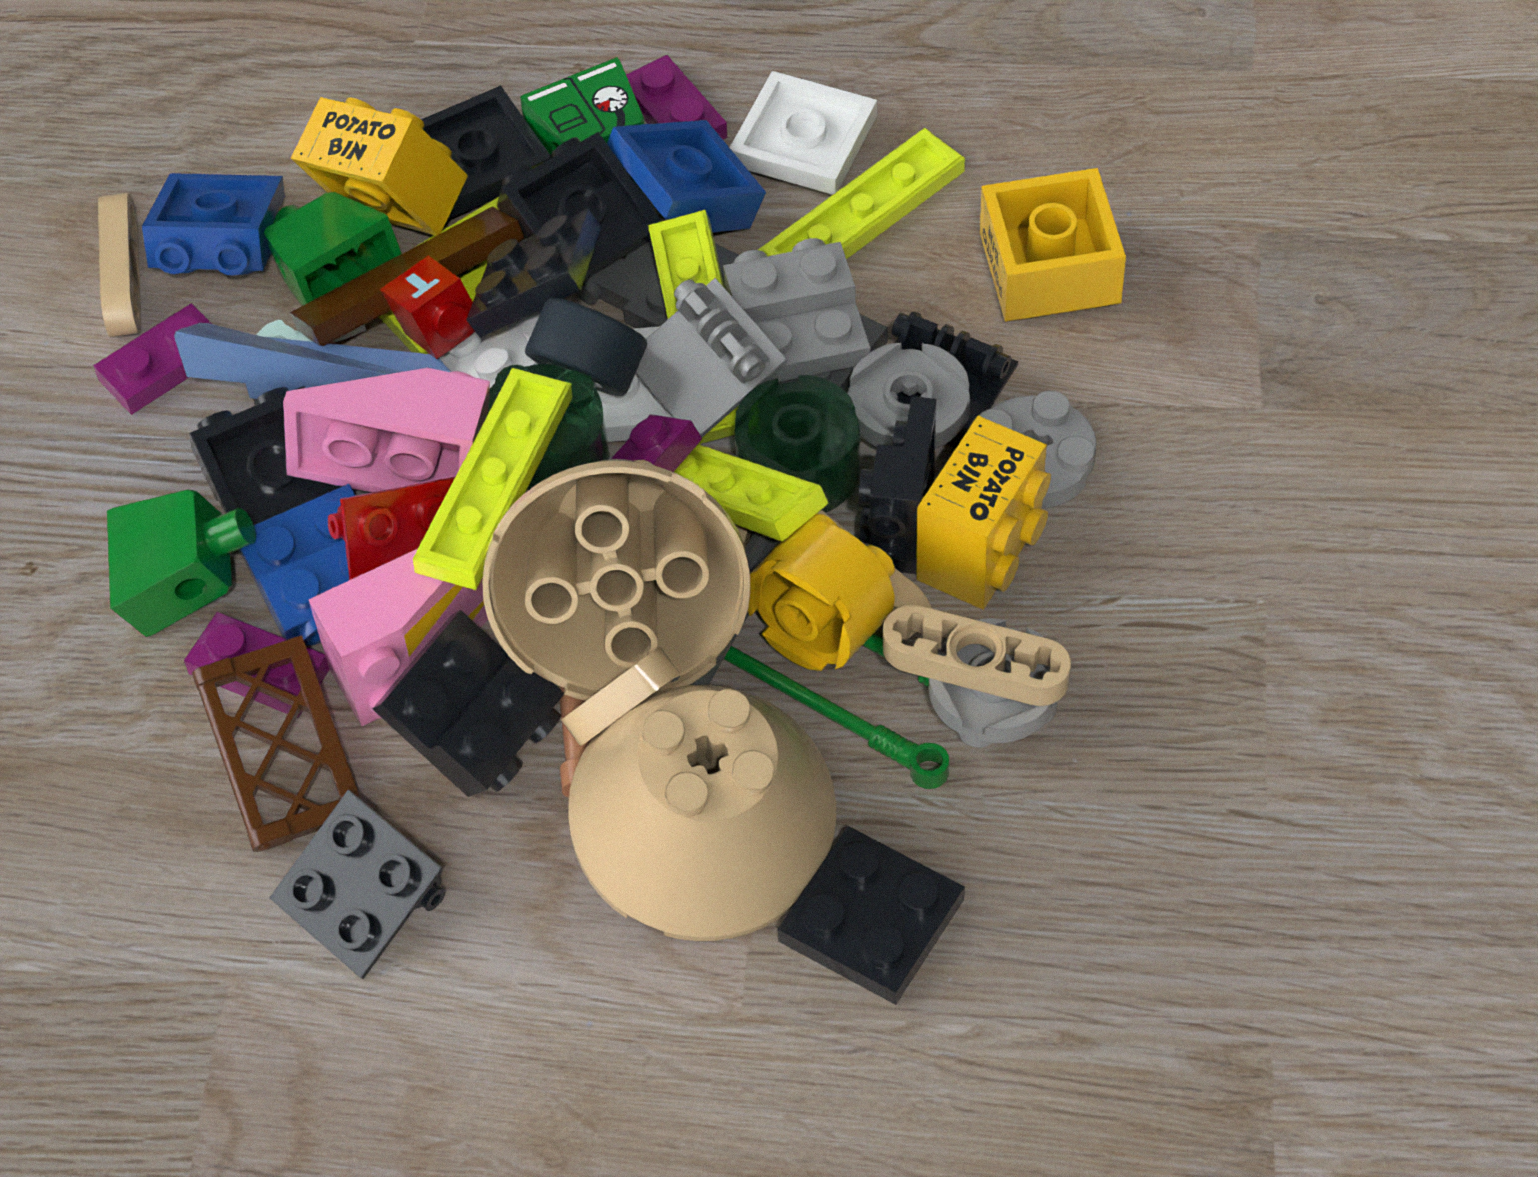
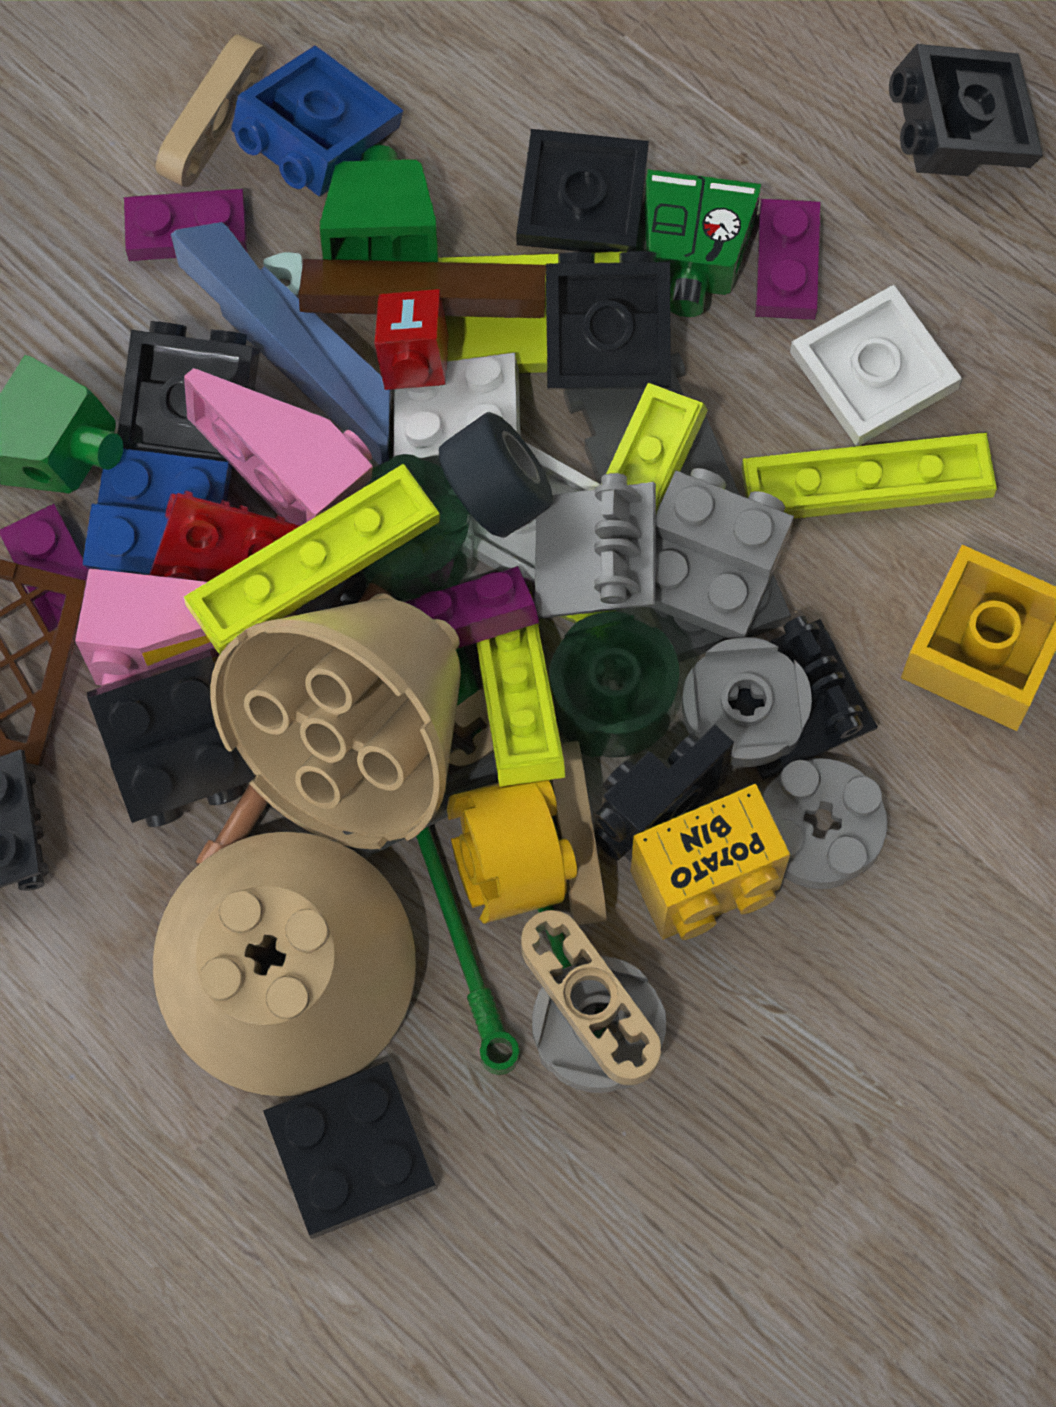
camera: 35 degrees right, 15 degrees up
yellow brick [291,97,468,236] -> none
black plate [466,209,601,338] -> none
tan beam [561,647,680,746] -> none
blue plate [607,120,766,232] -> none

